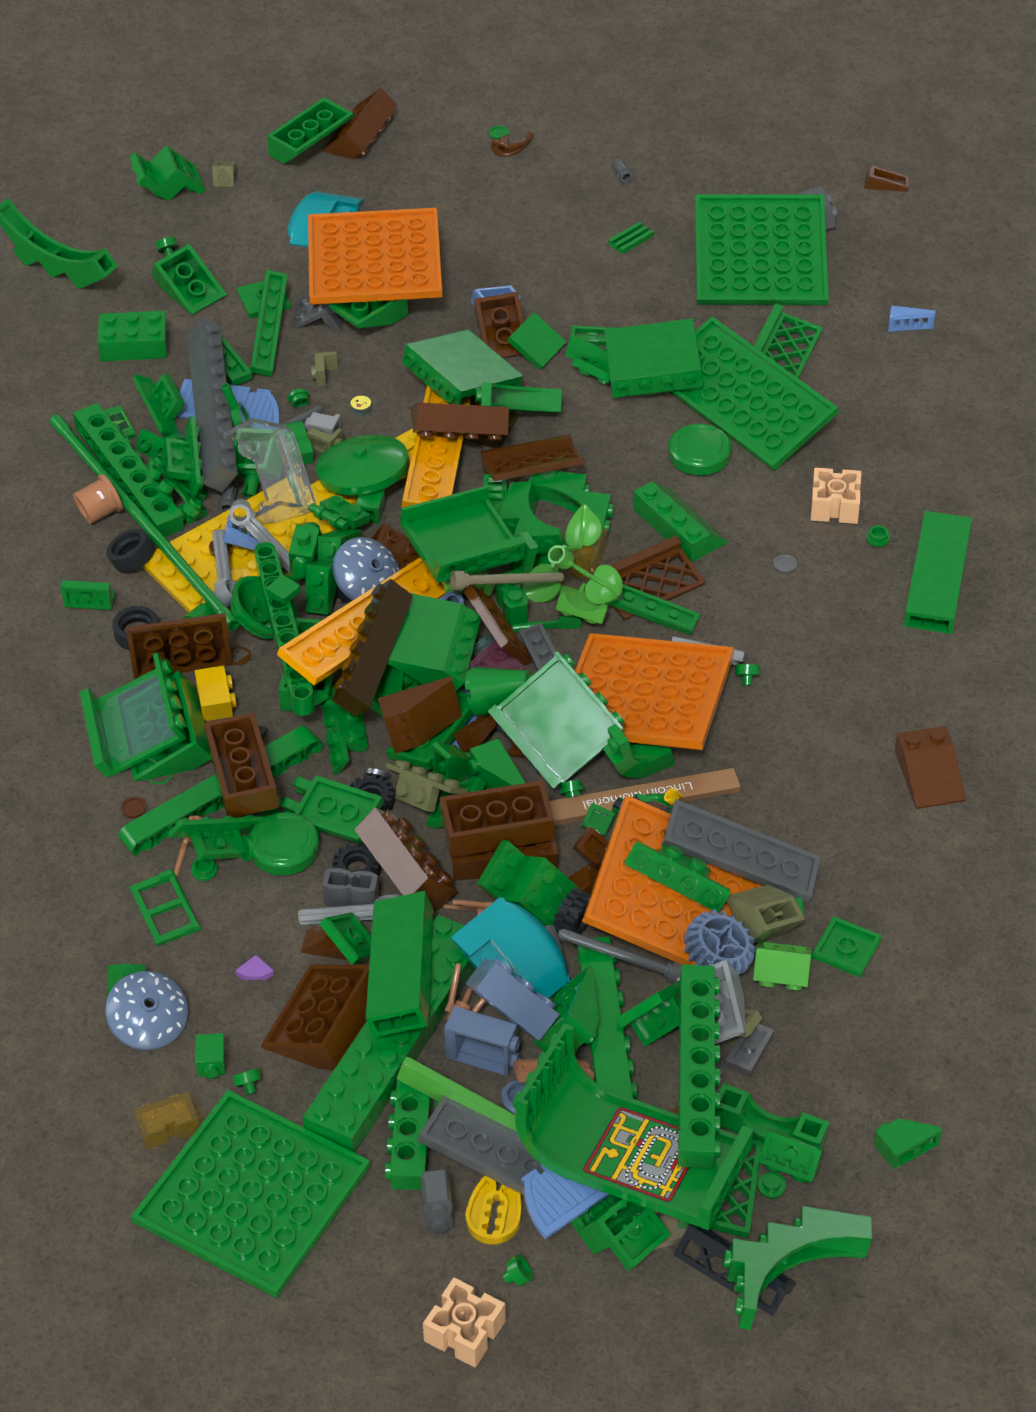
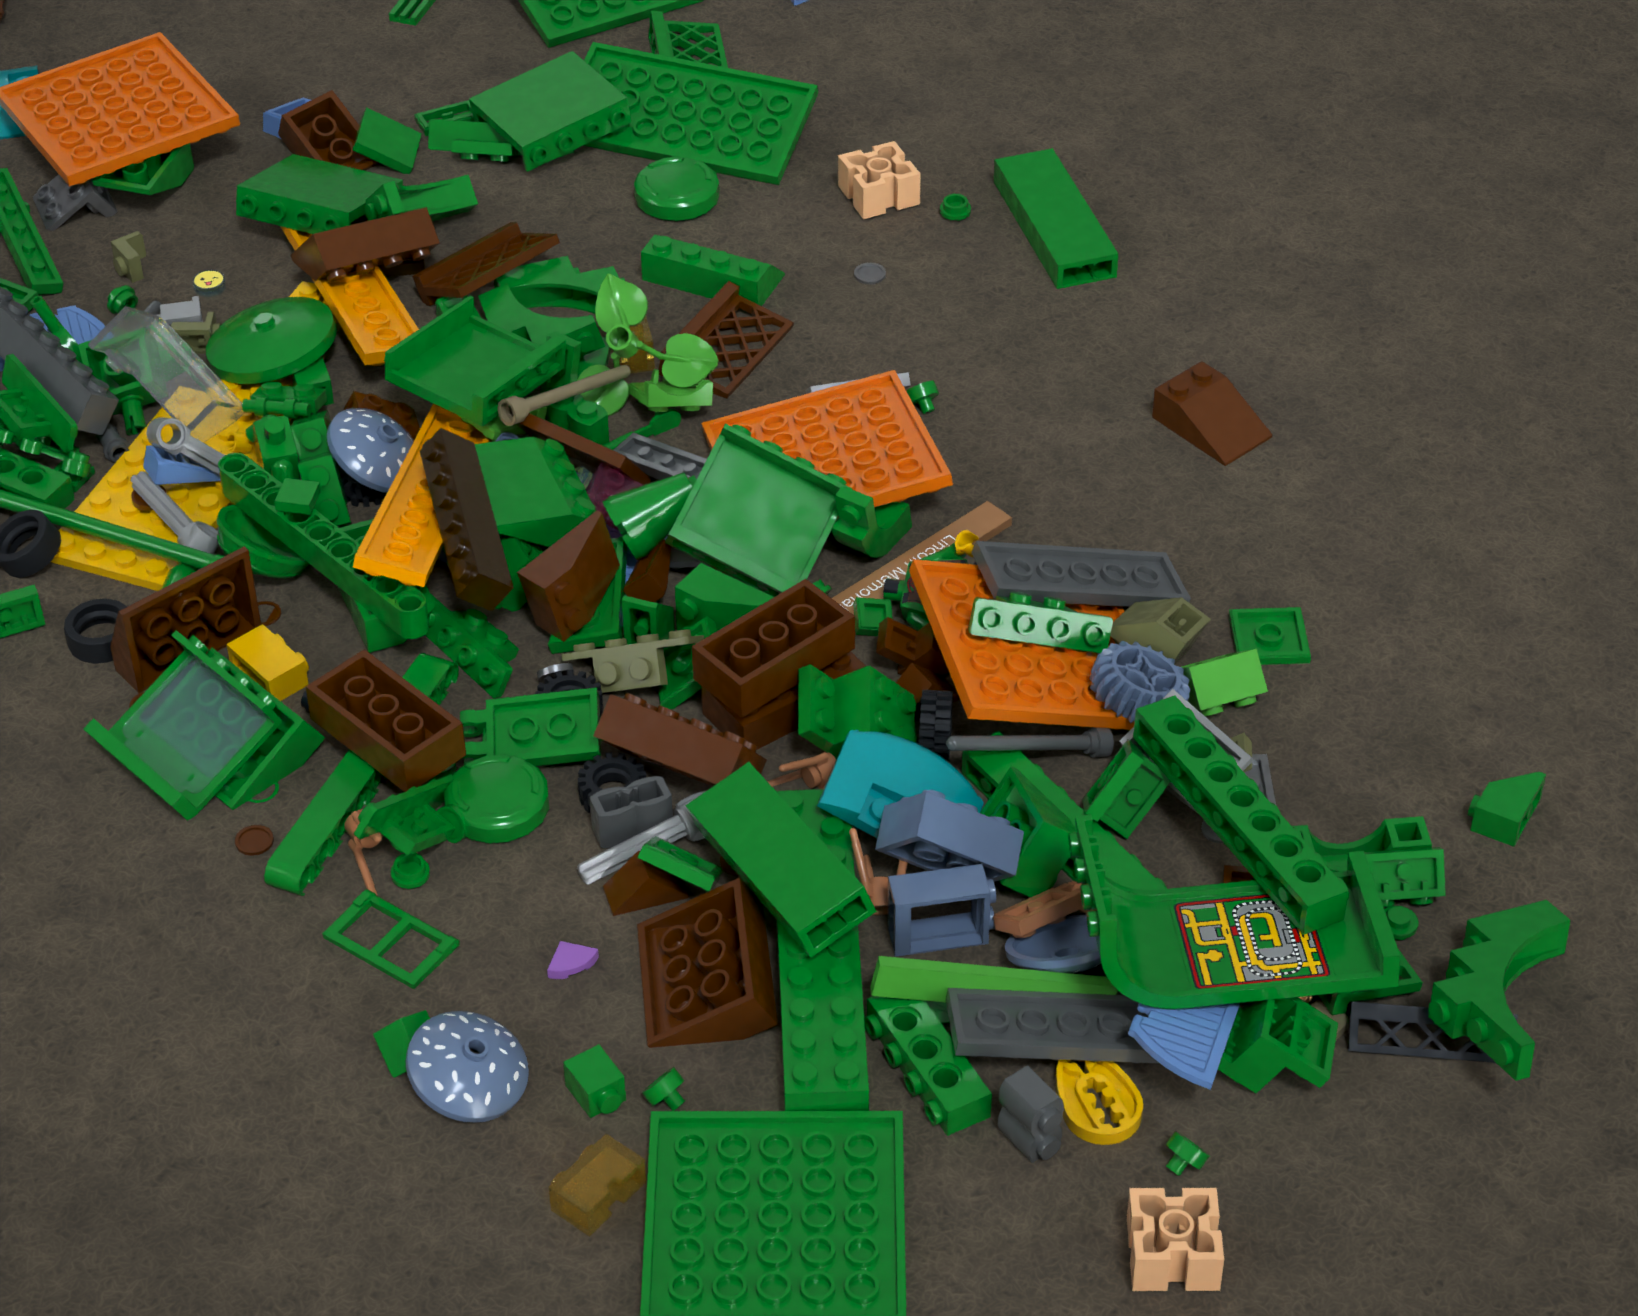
camera: 30 degrees left, 5 degrees down
green tile [607,584,701,635] -> none

